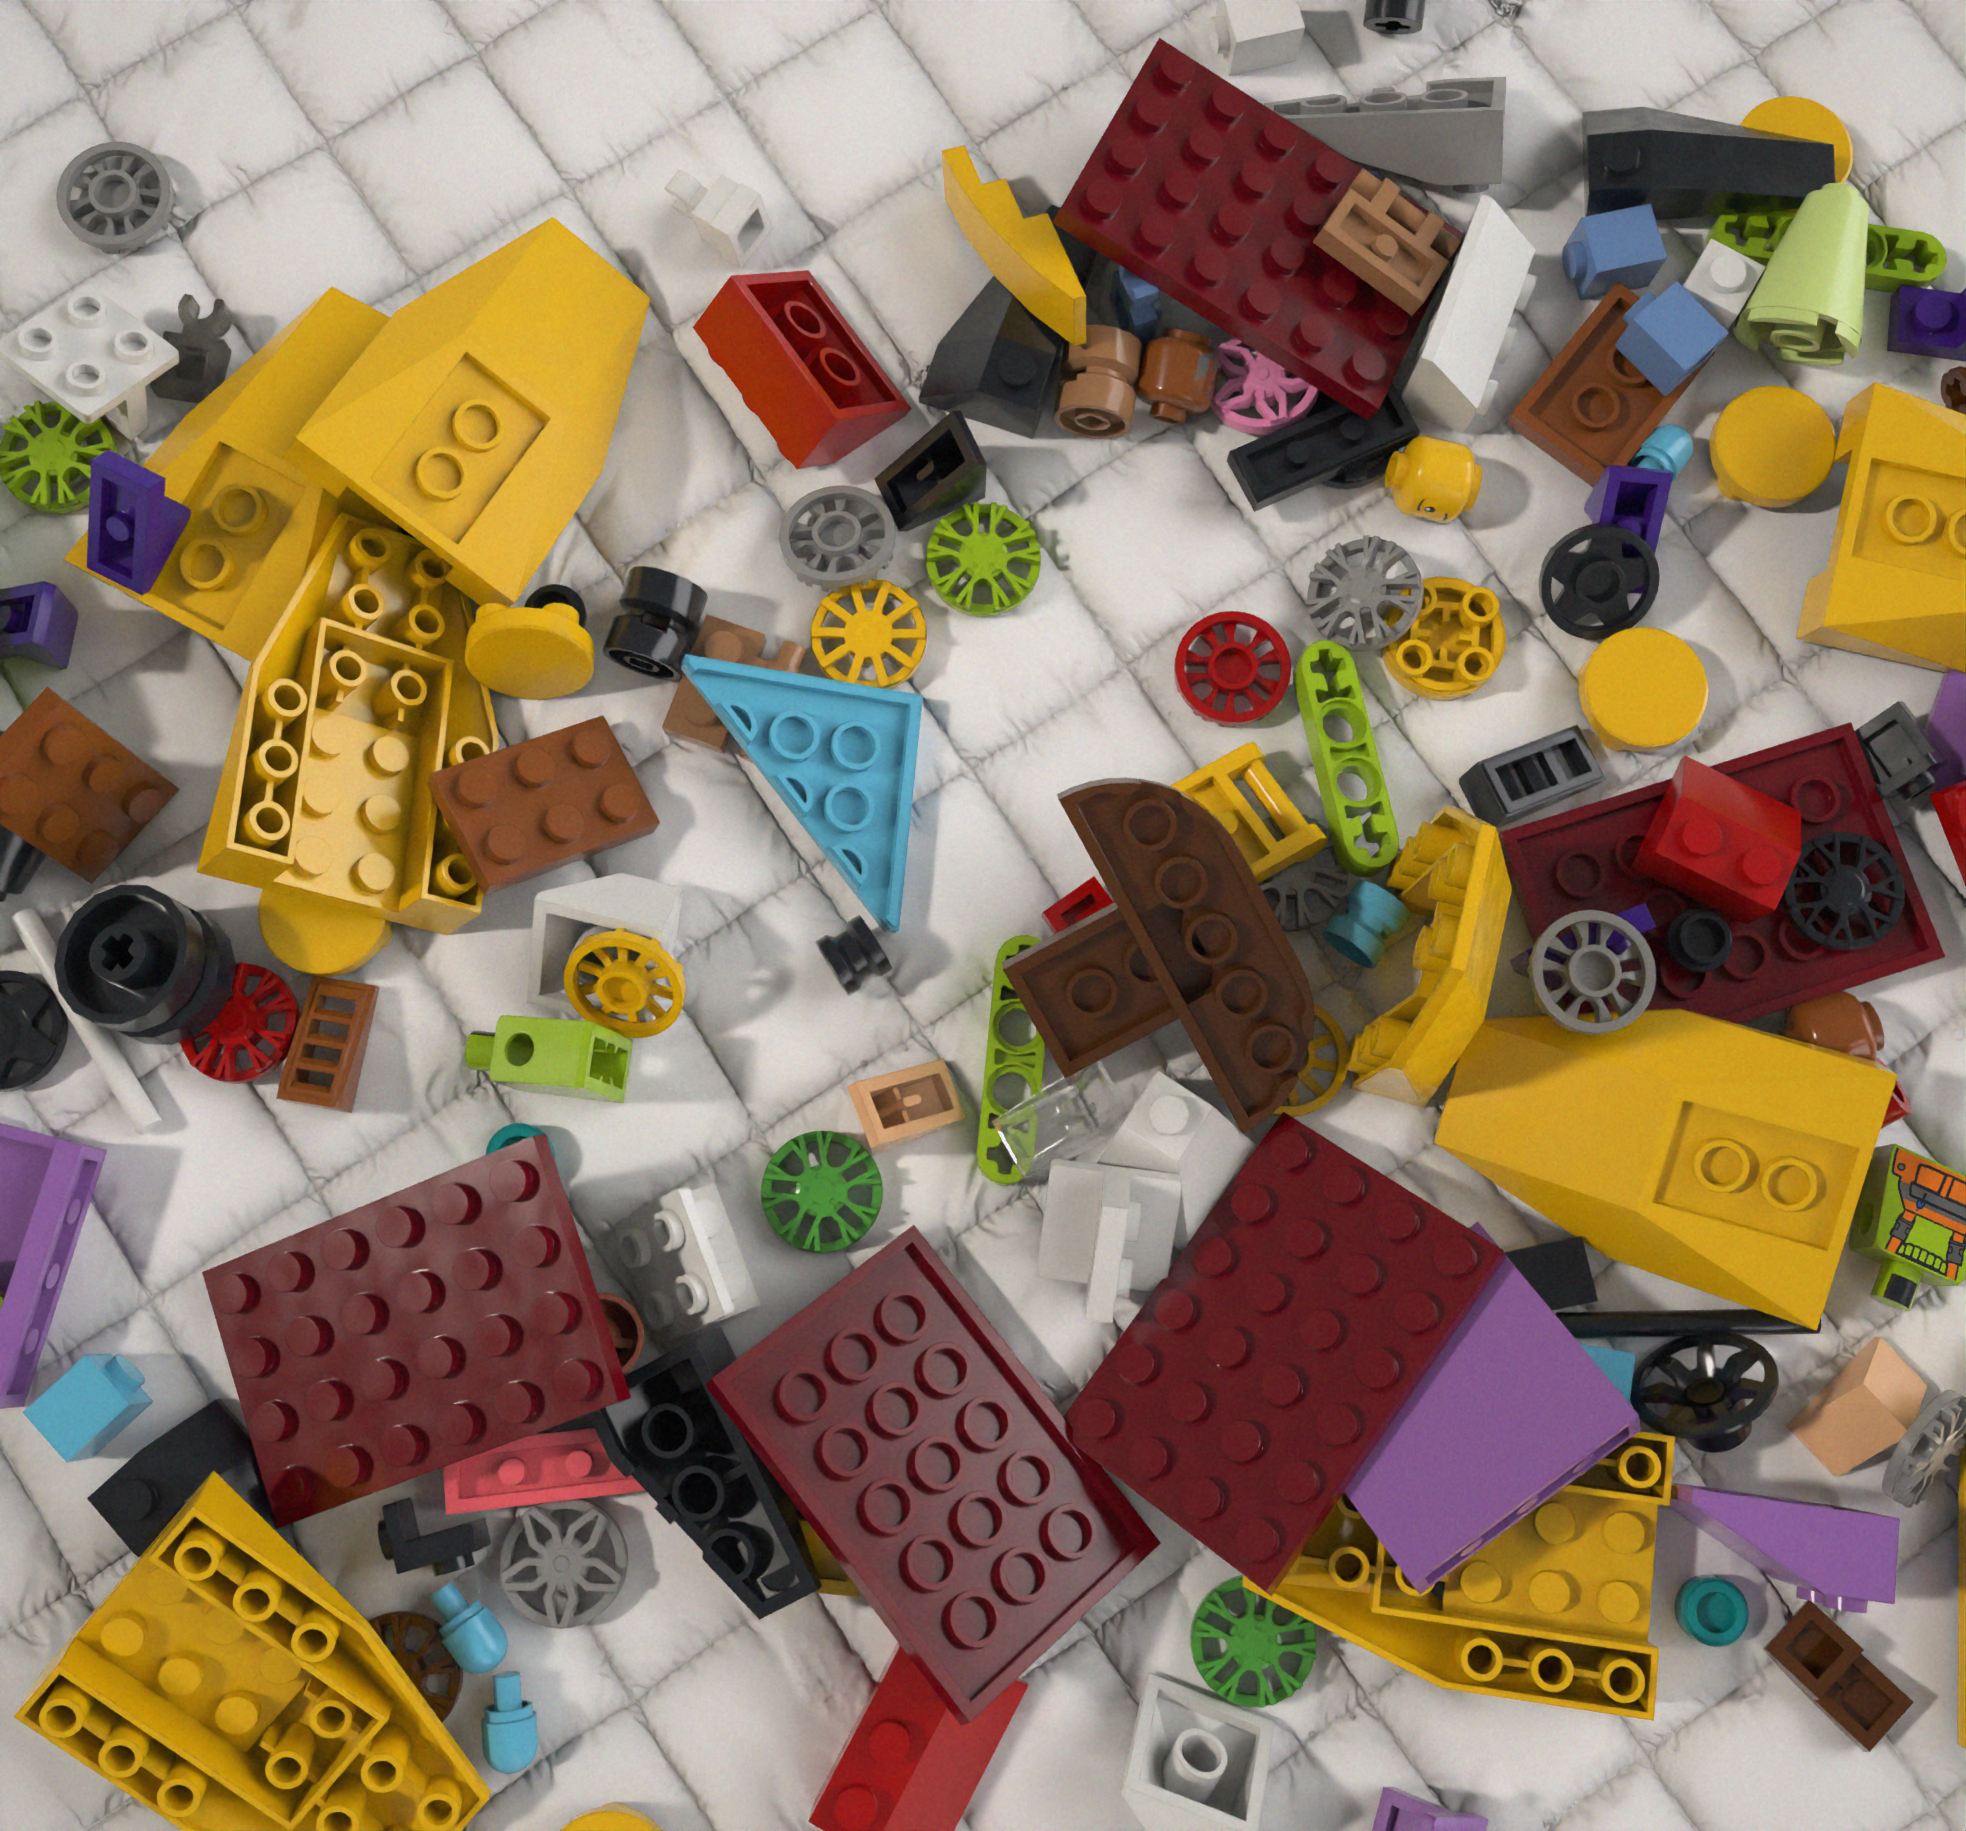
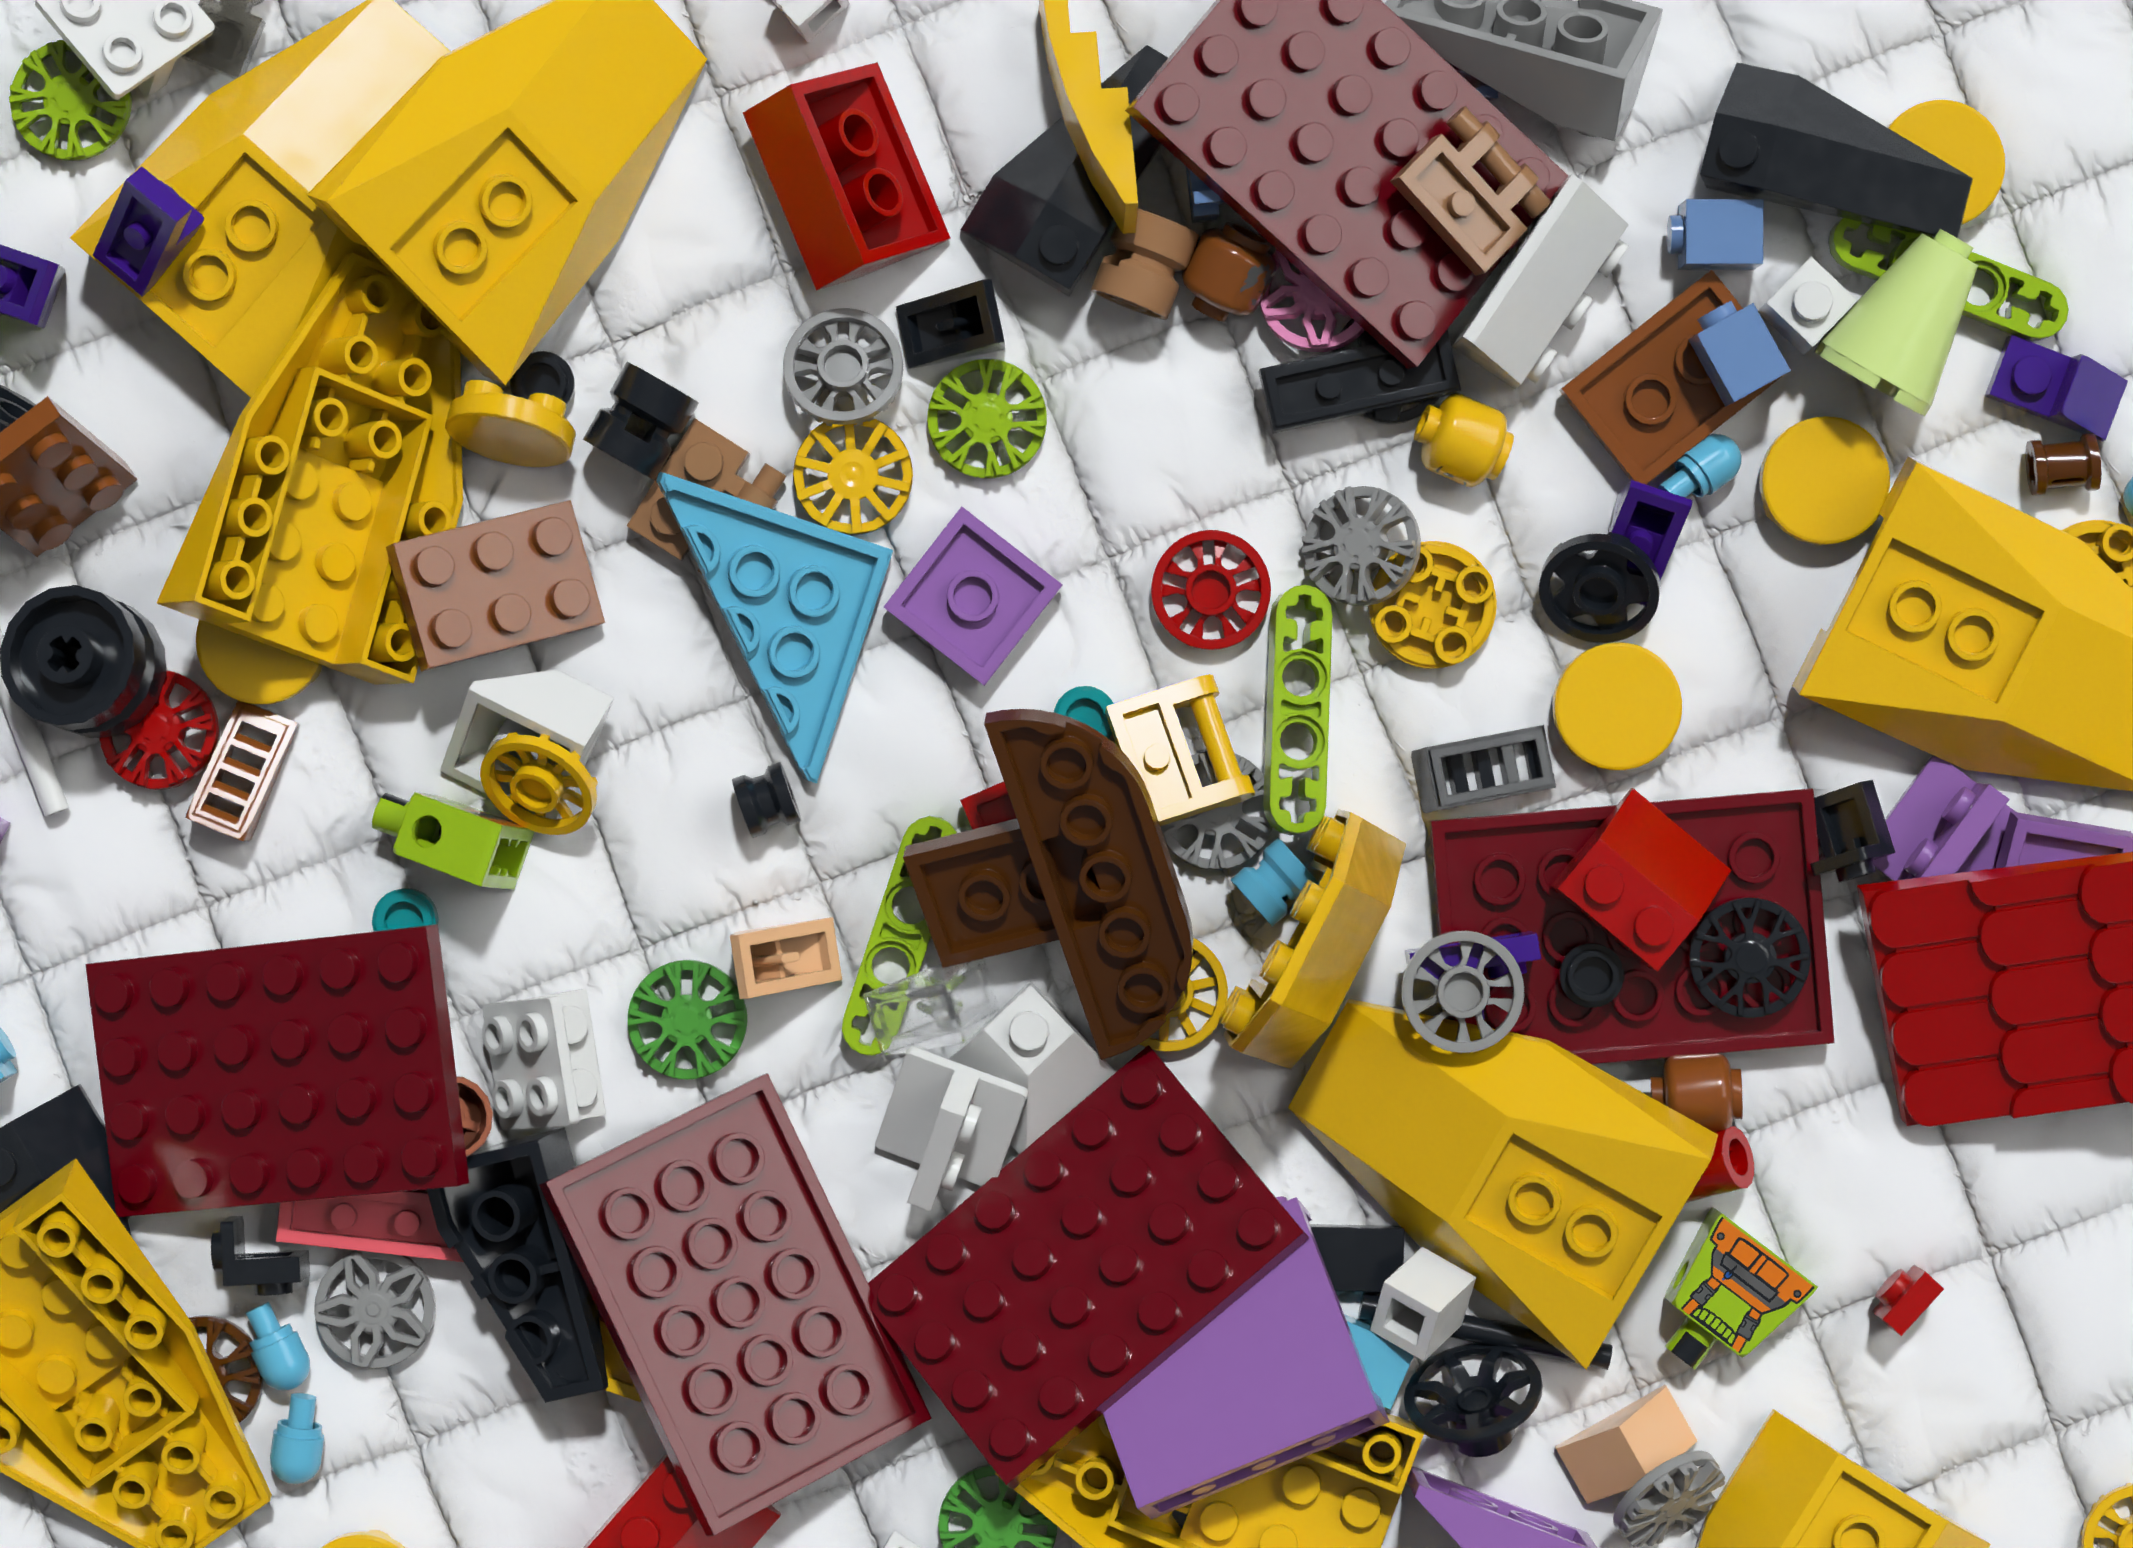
camera: 15 degrees right, 10 degrees up
none -> medium lavender plate [884,506,1063,686]
none -> white brick [1370,1247,1477,1361]

